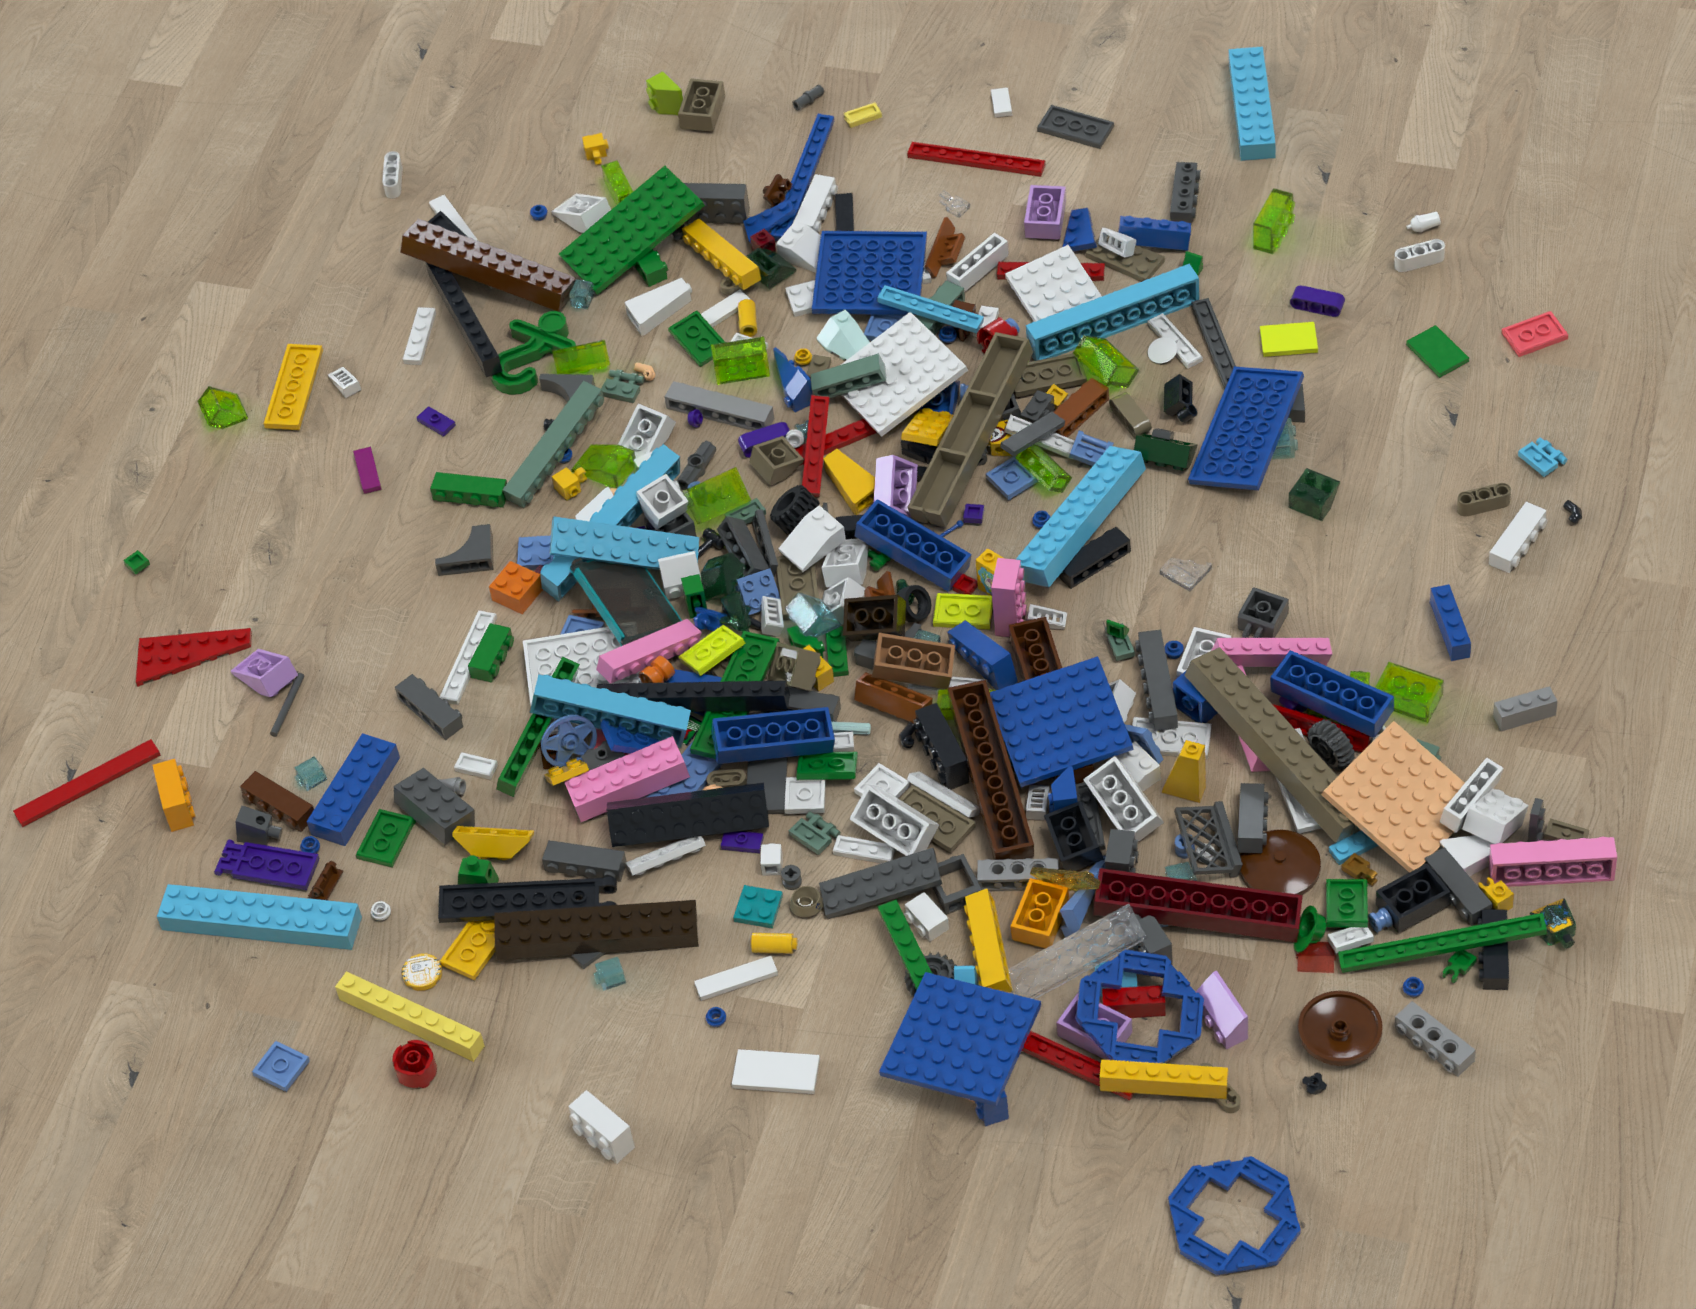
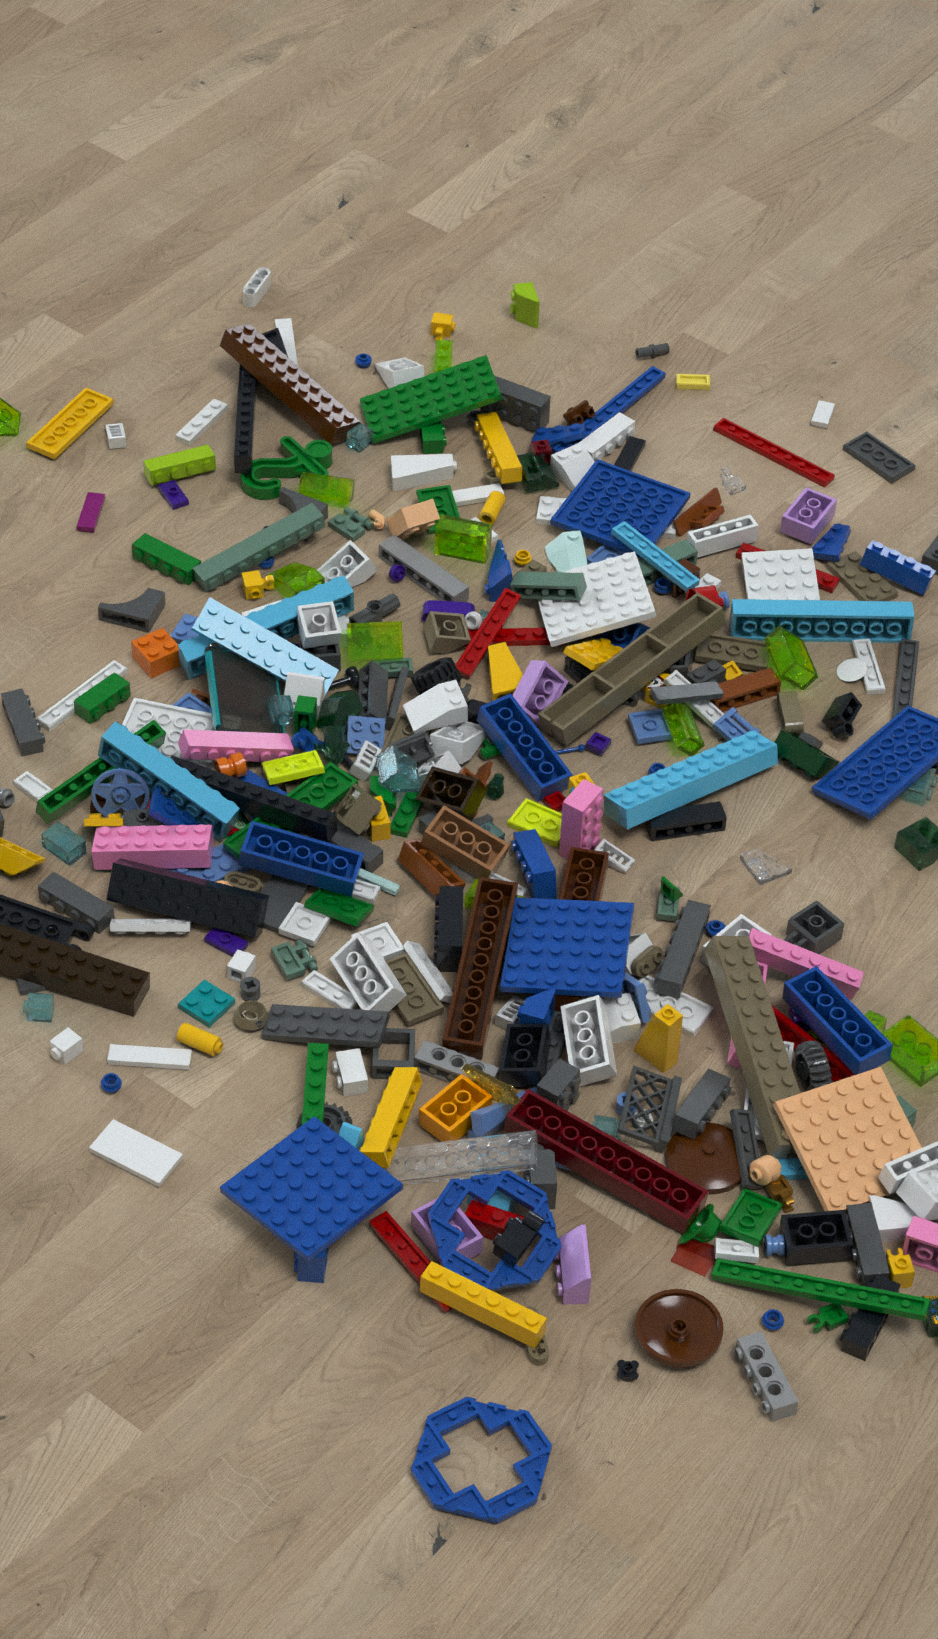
camera: 15 degrees right, 5 degrees down
dark tan brick [678,78,725,132] -> none
black tyre [897,585,932,622] -> none
black arm [899,723,916,748] -> none
white slope [1098,228,1136,258] -> none
blue brick [1173,670,1218,723] -> none
green slope [1183,251,1203,276] -> none
none -> clear light blue brick [41,821,87,866]
none -> white brick [50,1027,83,1065]
none -> lime brick [143,444,216,486]
none -> clear light blue brick [266,695,294,725]
none -> light nougat brick [386,499,440,540]
none -> dark grey hinge [391,730,435,769]
none -> black hinge [492,1210,545,1268]
none -> dark tan plate [631,945,664,978]
none -> dark grey tile [730,1109,764,1189]
none -> light nougat head [750,1155,781,1186]

